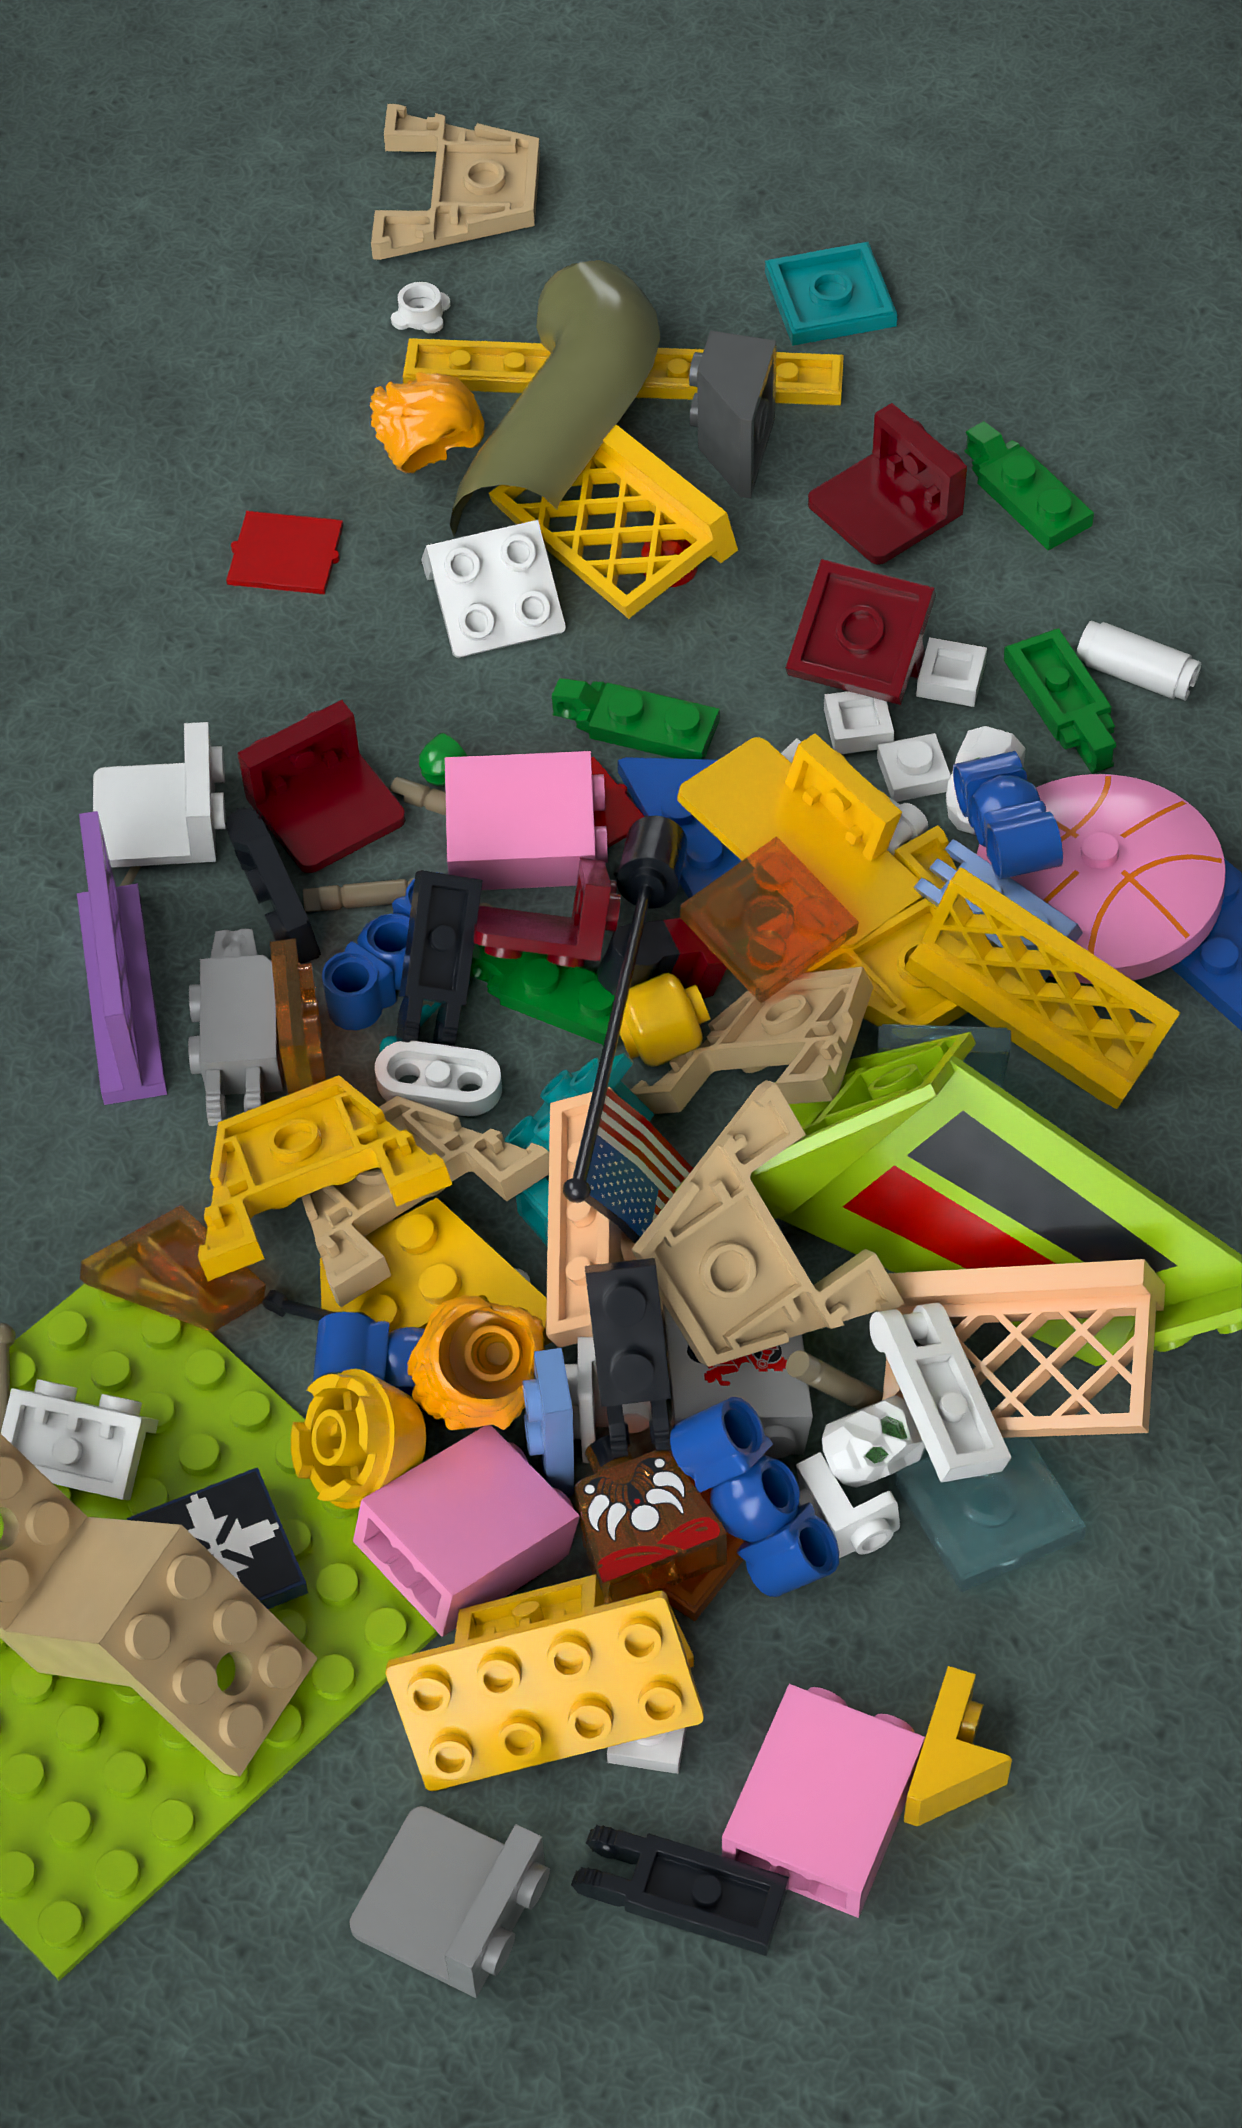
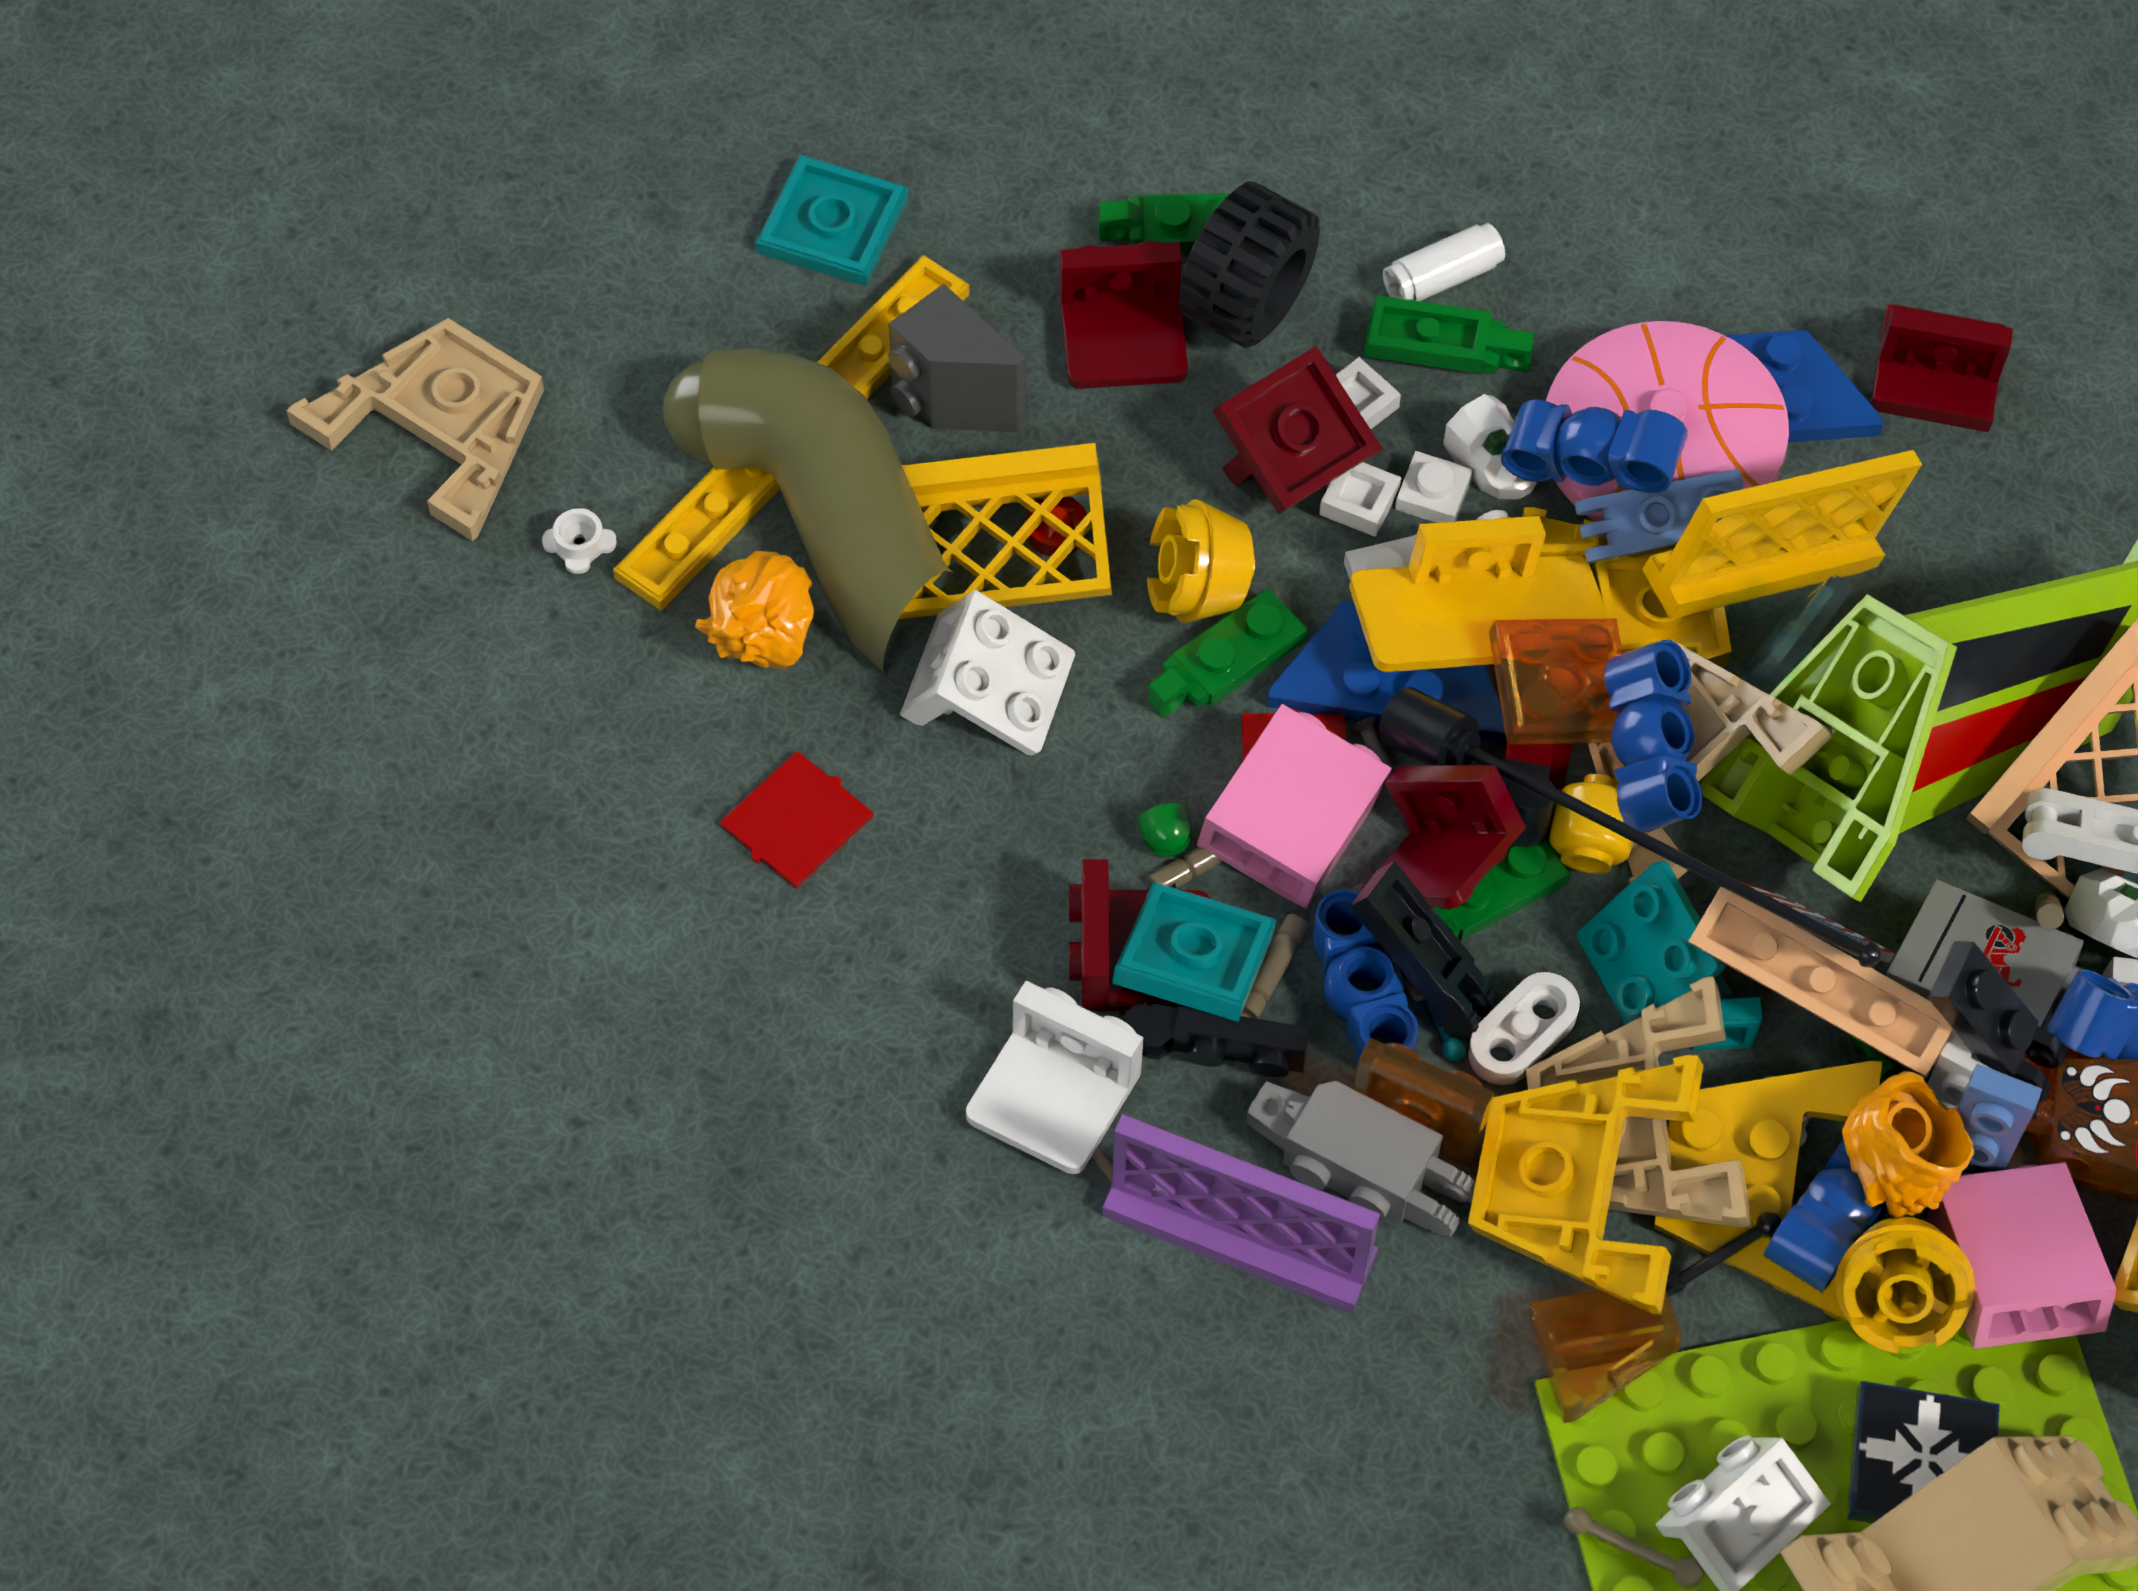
camera: 60 degrees left, 5 degrees up
tan wing [631,1080,904,1367] -> none
none -> teal tile [1112,882,1277,1022]
none -> yellow cone [1147,499,1255,623]
none -> black tyre [1178,181,1320,348]
none -> blue piece [1604,640,1702,833]

